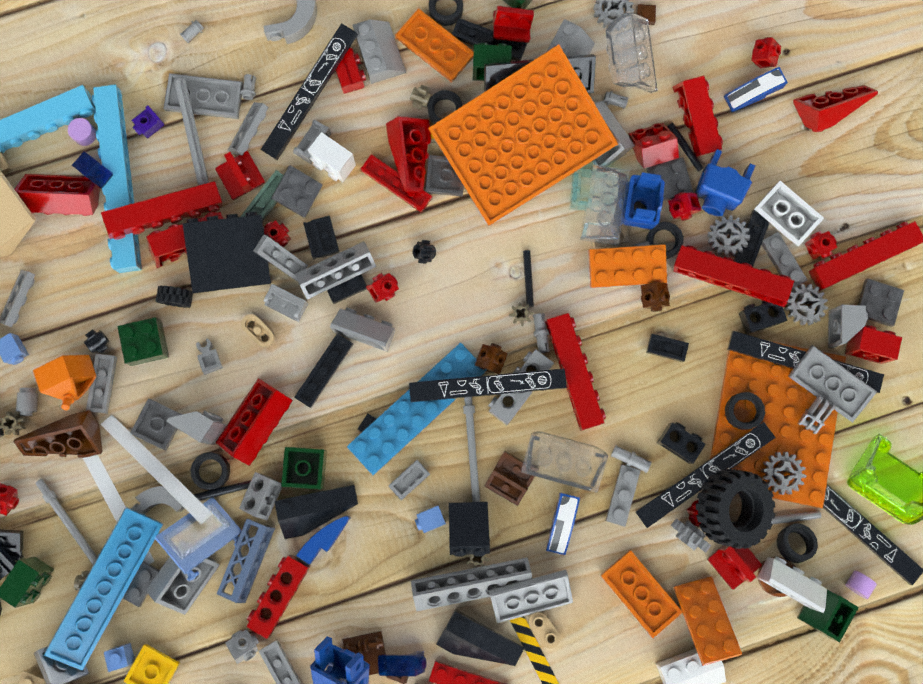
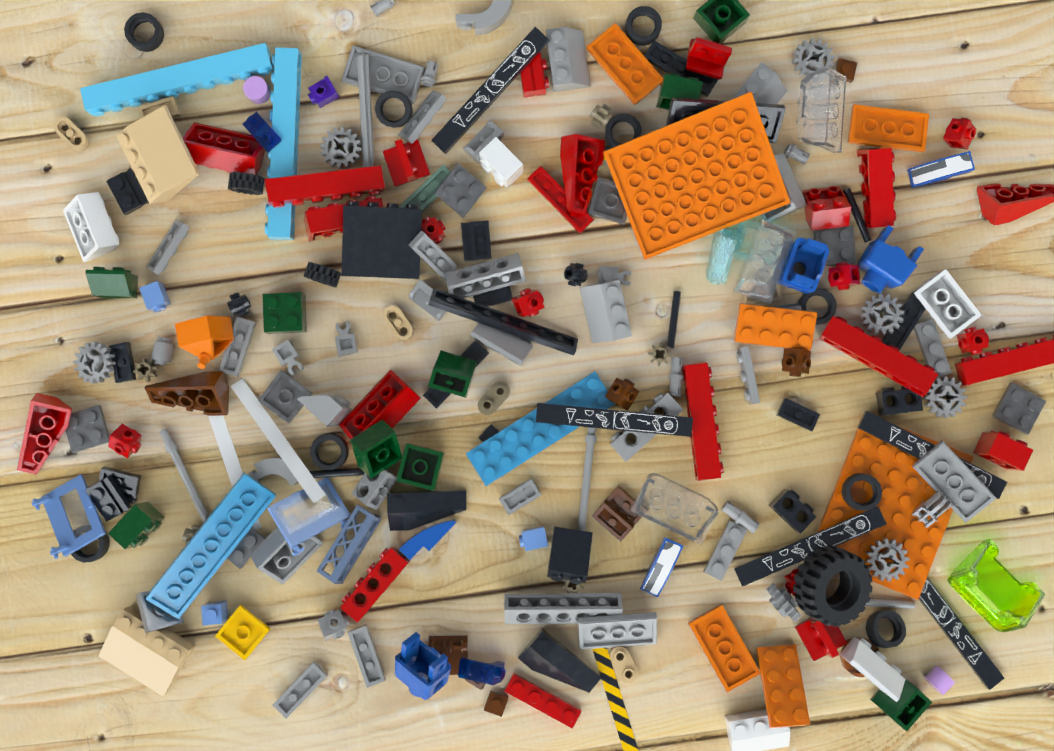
camera: 15 degrees right, 5 degrees up
light grey slope [828,304,868,348] -> none
none -> black tyre [228,172,265,195]
none -> light grey plate [272,339,304,375]
none -> light grey gear [320,127,362,170]
none -> dark green brick [350,420,402,478]
none -> black tyre [375,91,413,128]
none -> black tile [428,288,578,356]
none -> dark green slope [428,350,478,398]
none -> dark tan plate [478,382,510,415]
none -> light grey slope [579,278,632,343]
none -> light grey plate [598,266,631,286]
none -> clear light blue slope [706,229,737,285]
none -> light grey plate [736,346,760,405]
none -> orange plate [848,104,929,153]

